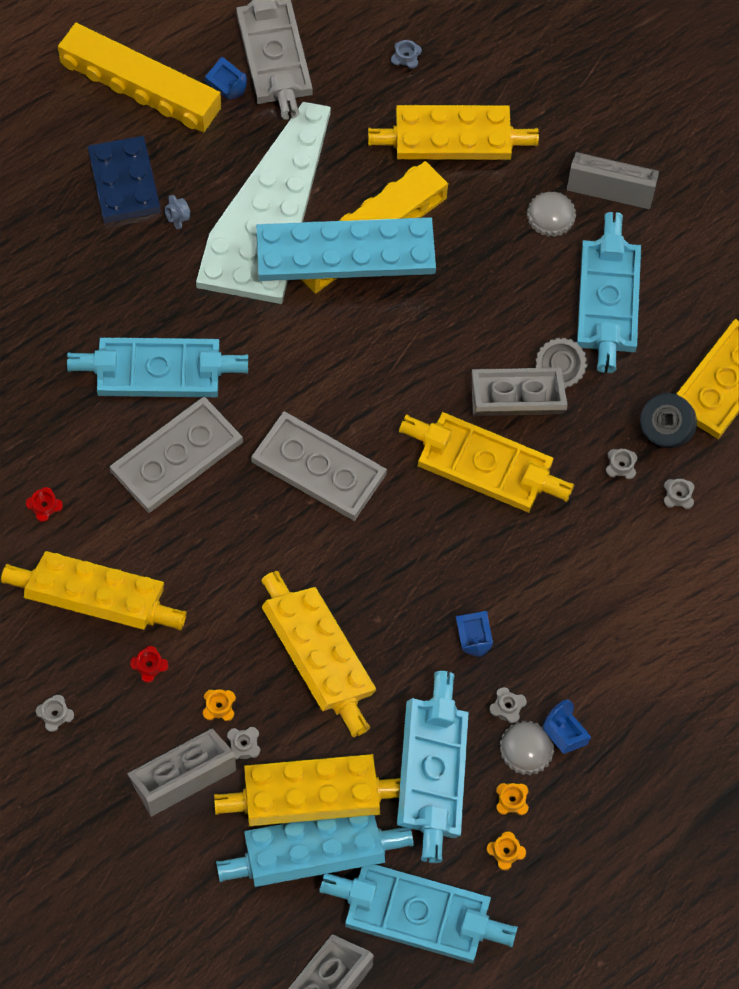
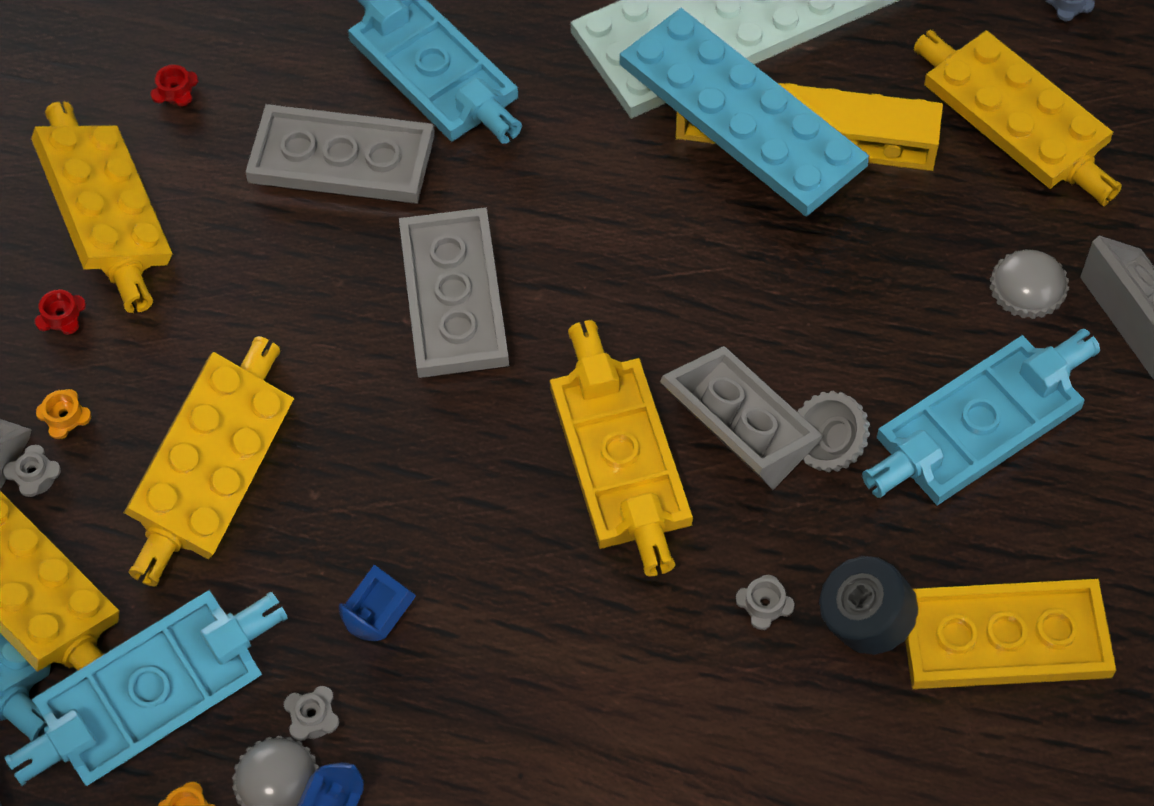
camera: 55 degrees right, 5 degrees down
light grey plate [664,479,694,509] -> none

